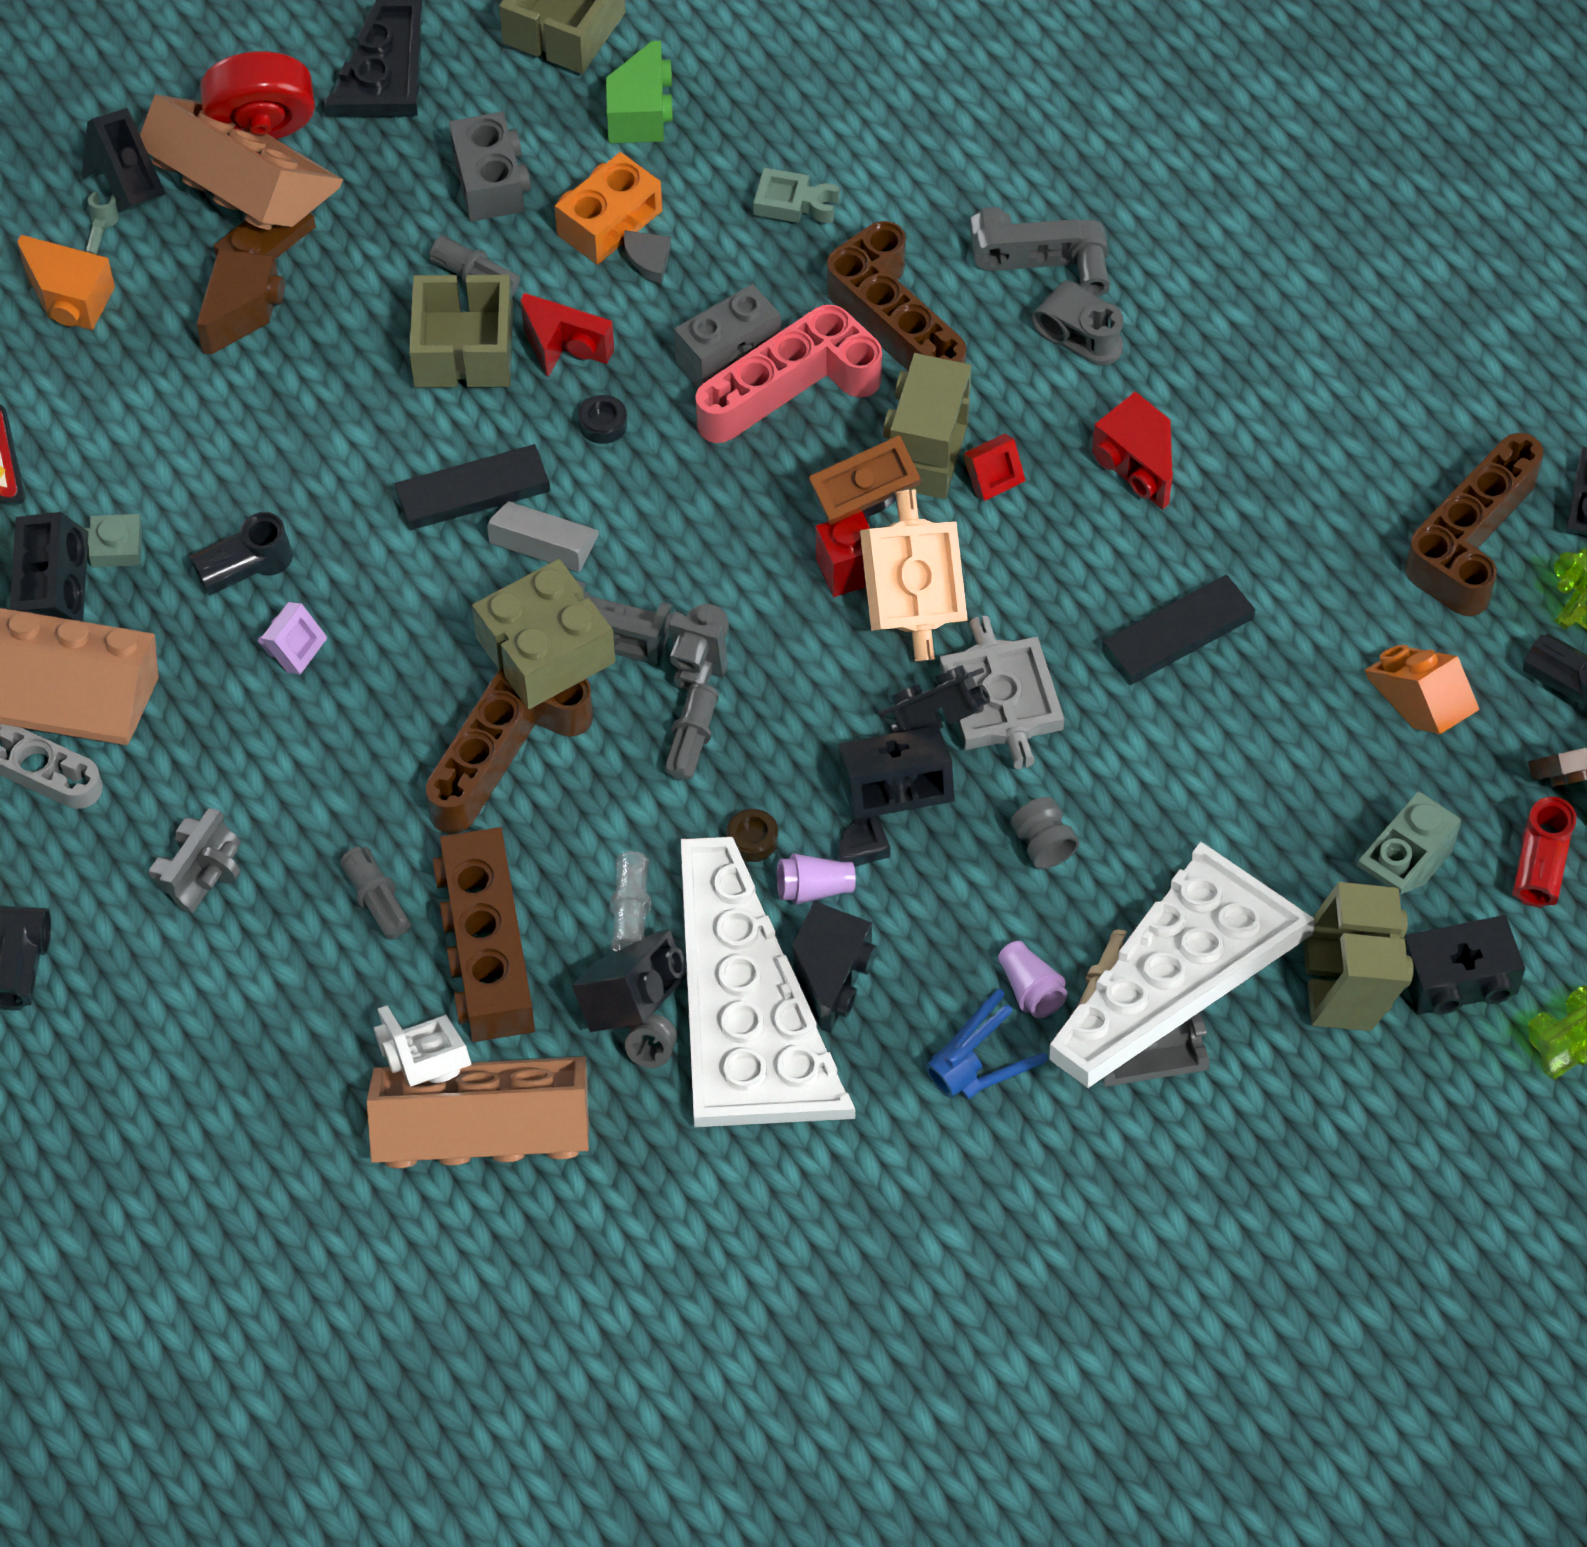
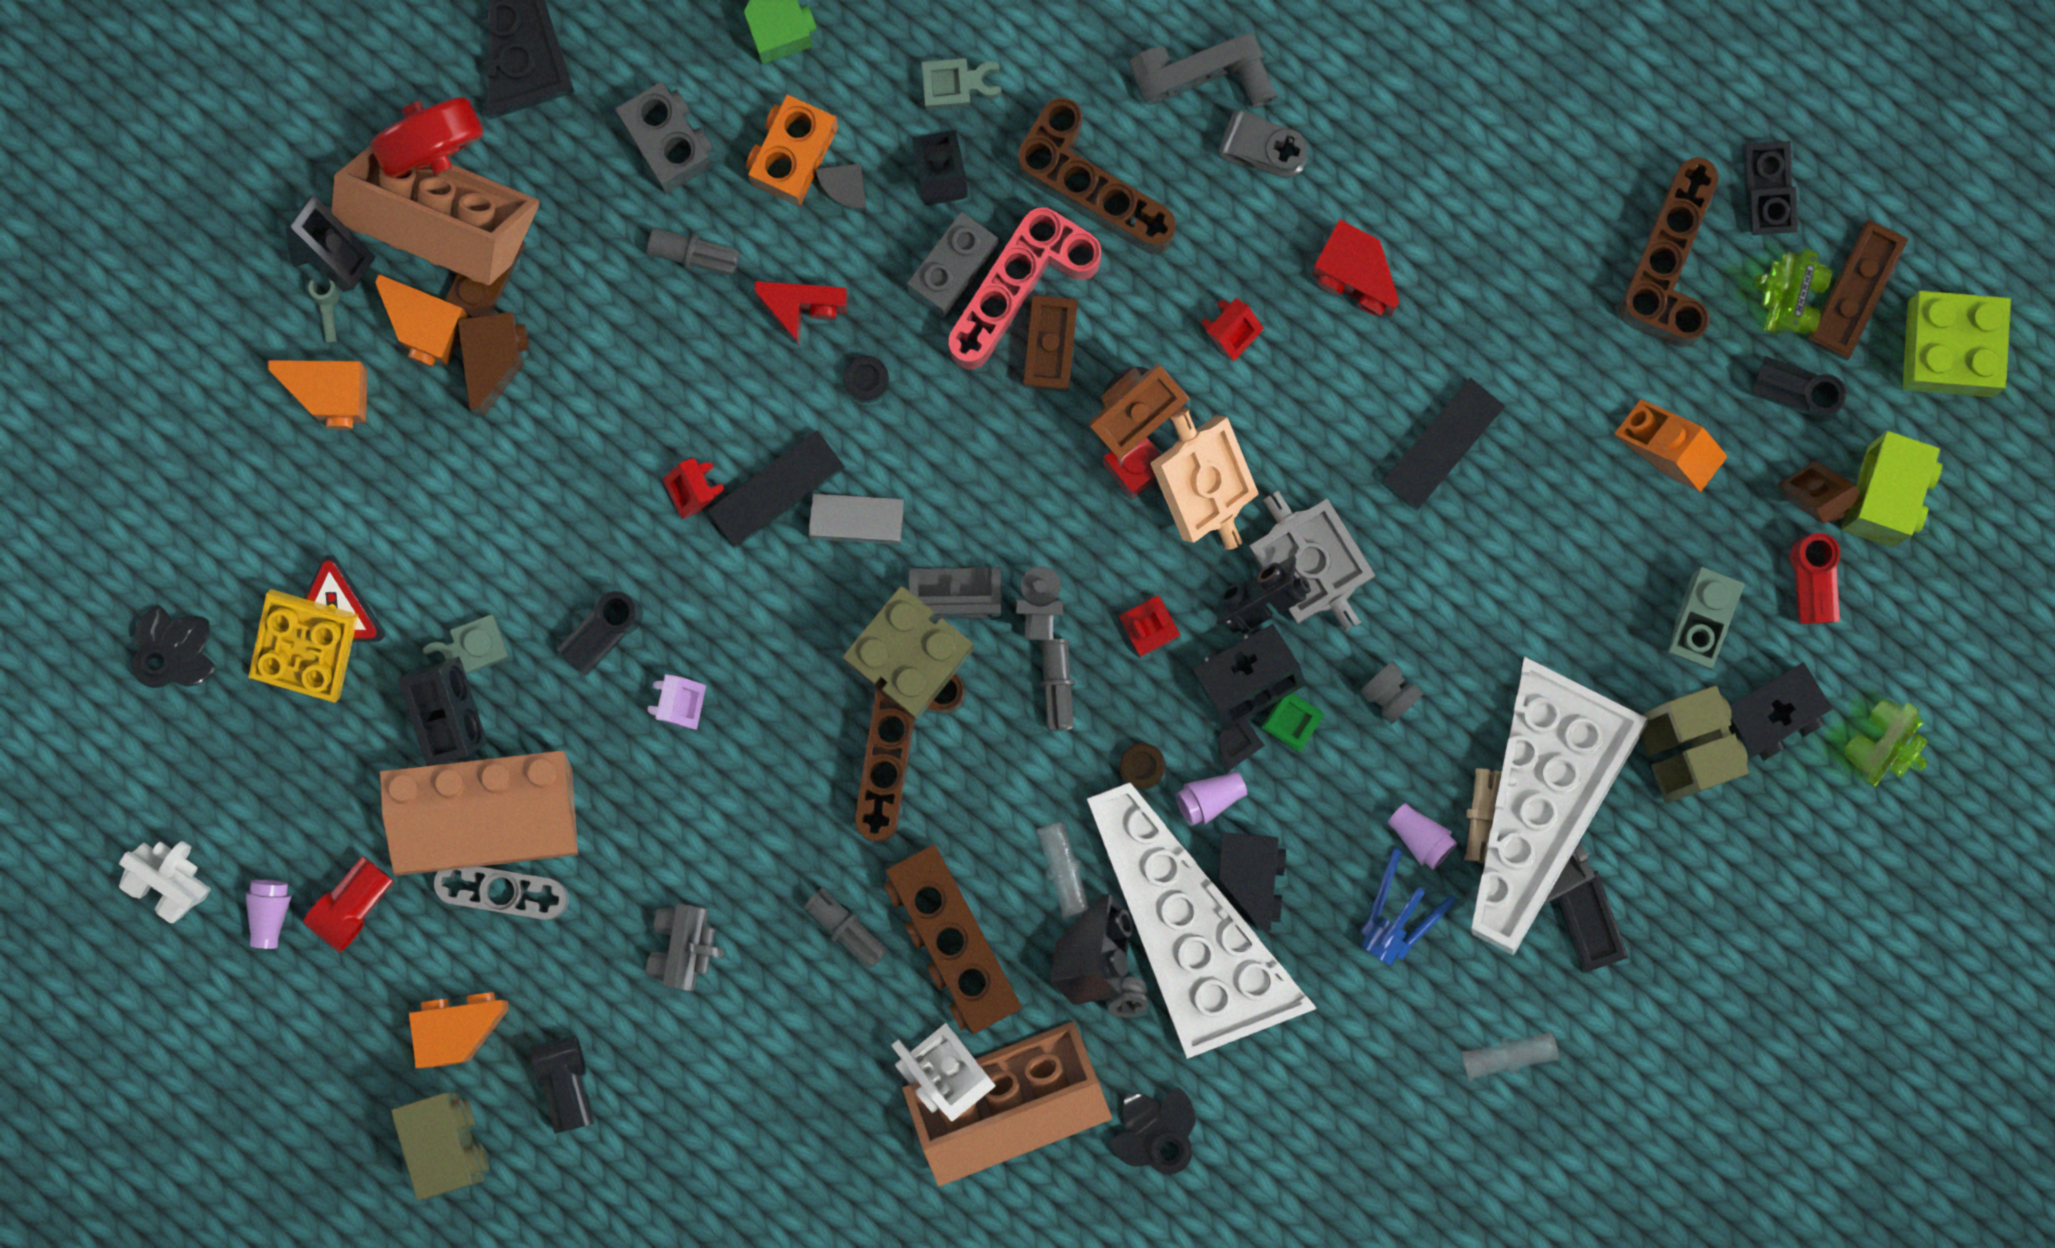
camera: 15 degrees left, 25 degrees up
olive piece [409,275,513,387] -> none
olive piece [883,353,972,500] -> none
none -> orange slope [375,274,469,367]
none -> red tile [662,457,724,519]
none -> black slope [912,129,968,205]
none -> reddish brown plate [1023,295,1078,392]
none -> black plate [1110,1087,1196,1174]
none -> red tile [1118,595,1180,658]
none -> green tile [1261,693,1325,753]
none -> clear pin [1462,1031,1559,1081]
none -> black tile [1556,870,1629,973]

